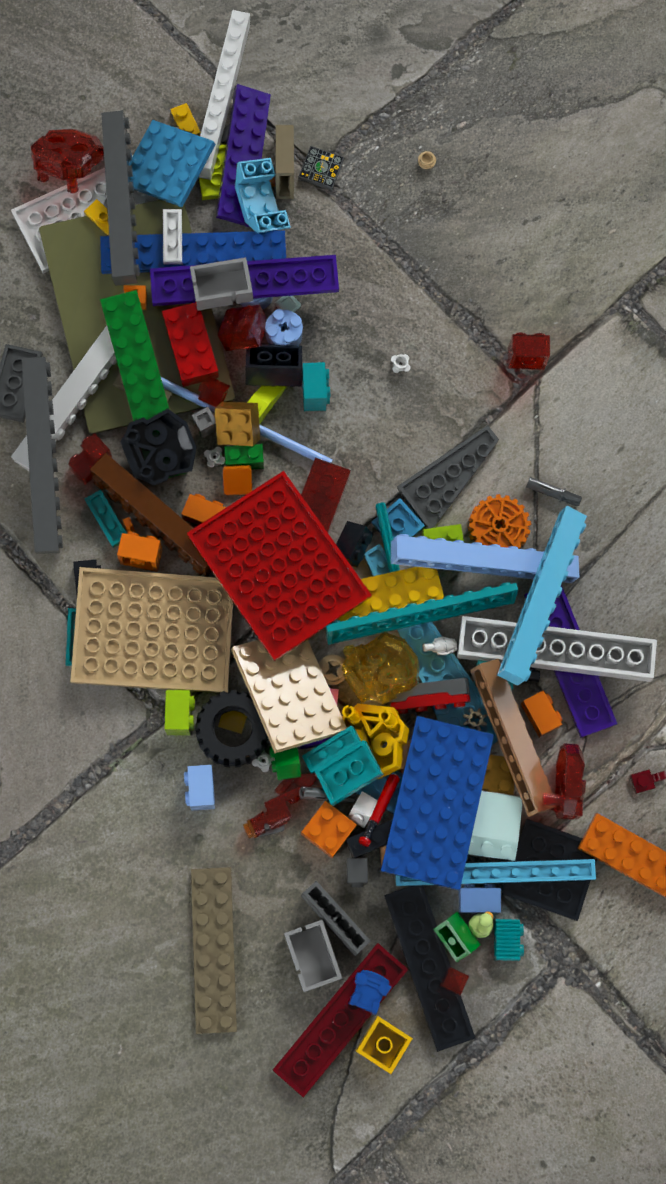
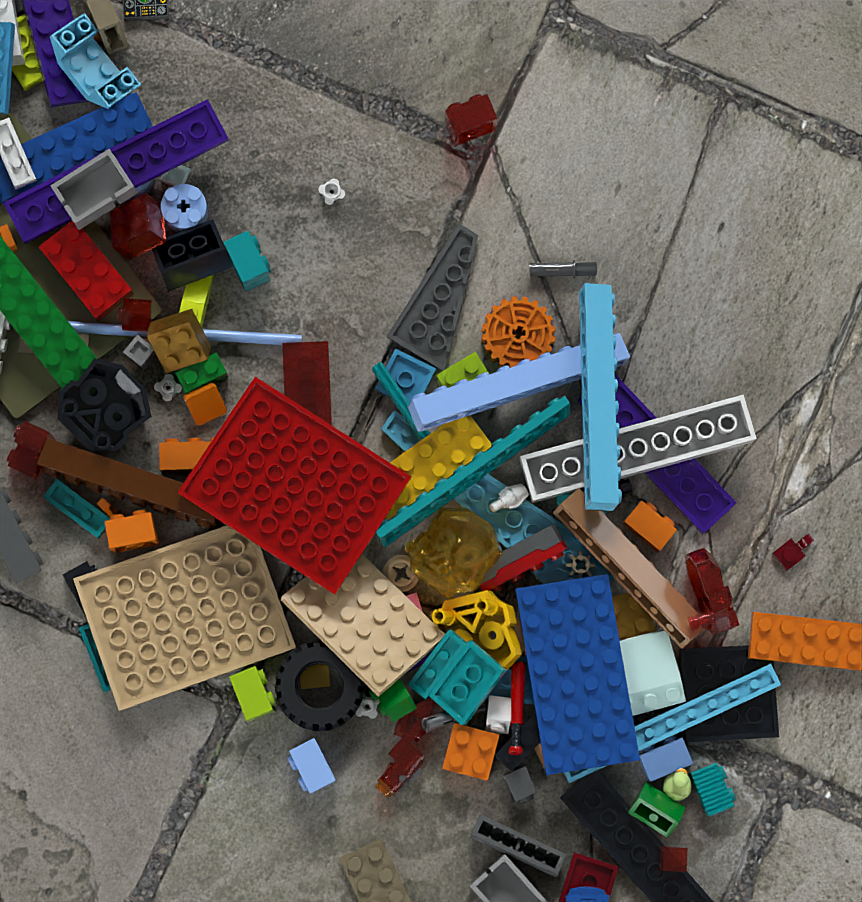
camera: 20 degrees left, 5 degrees up
black brick [336,521,374,568] -> none

